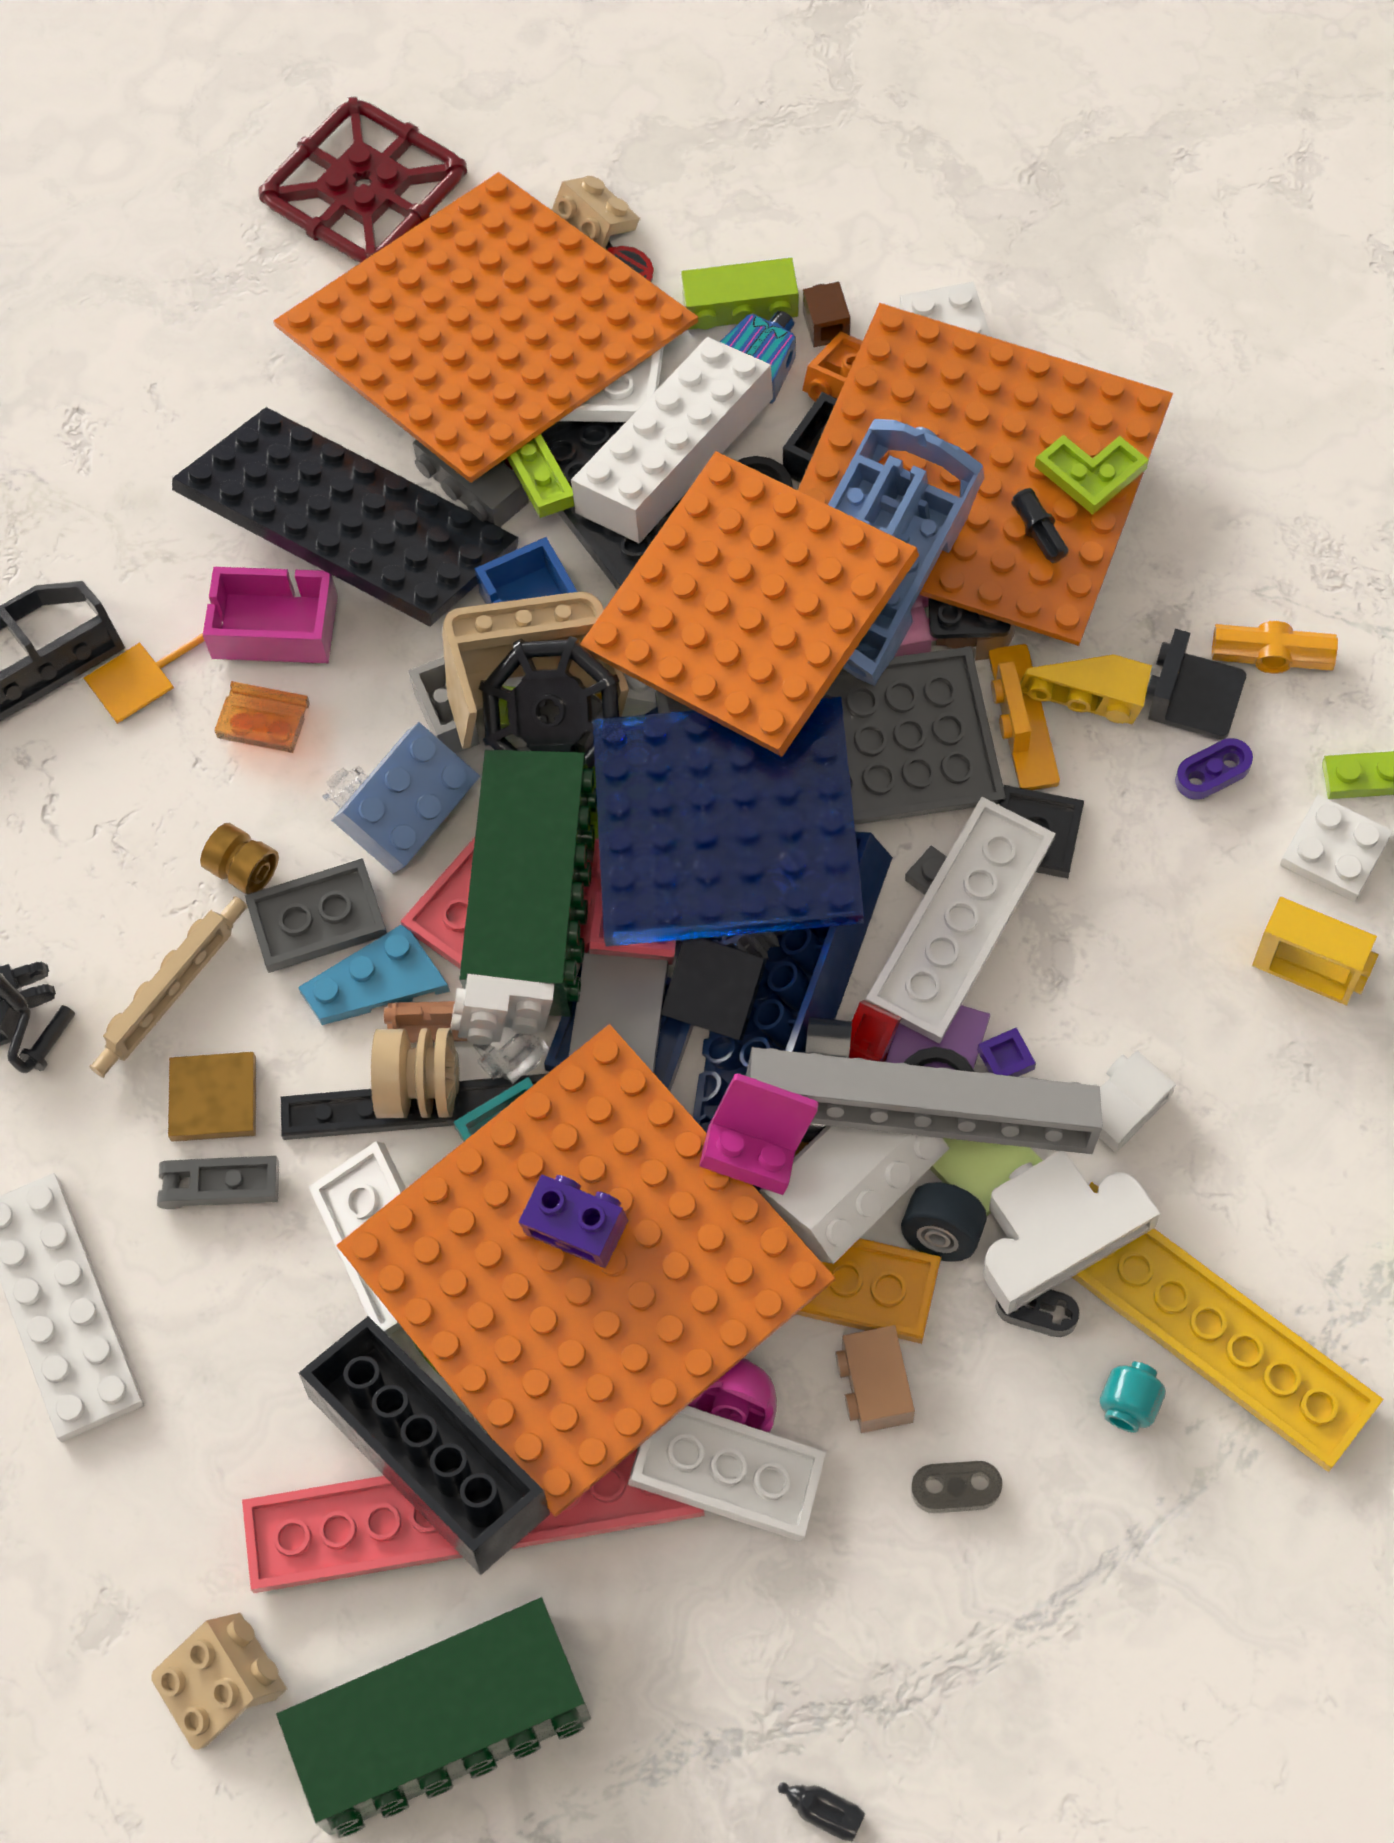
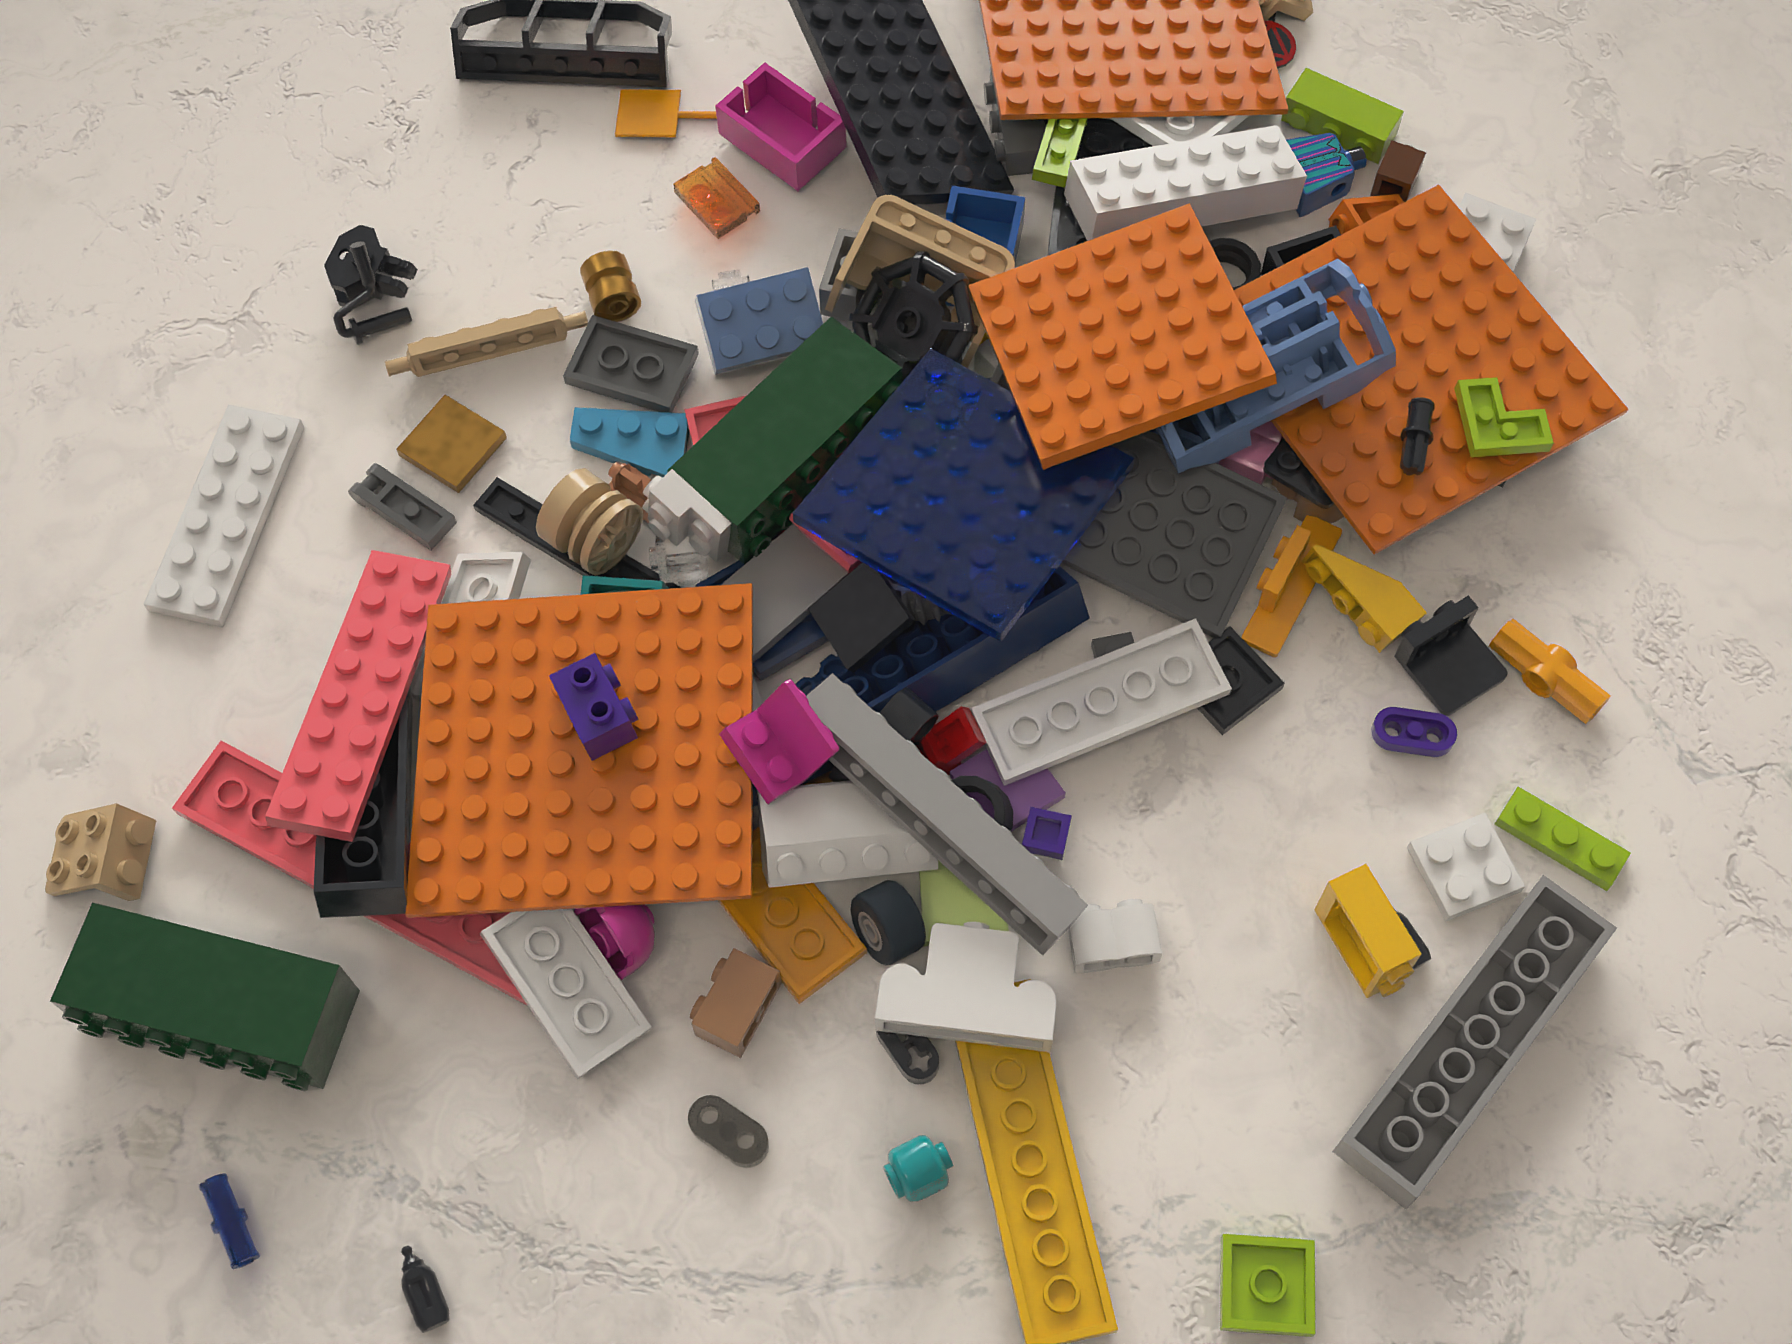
camera: 35 degrees right, 0 degrees up
none -> coral plate [265,550,452,842]

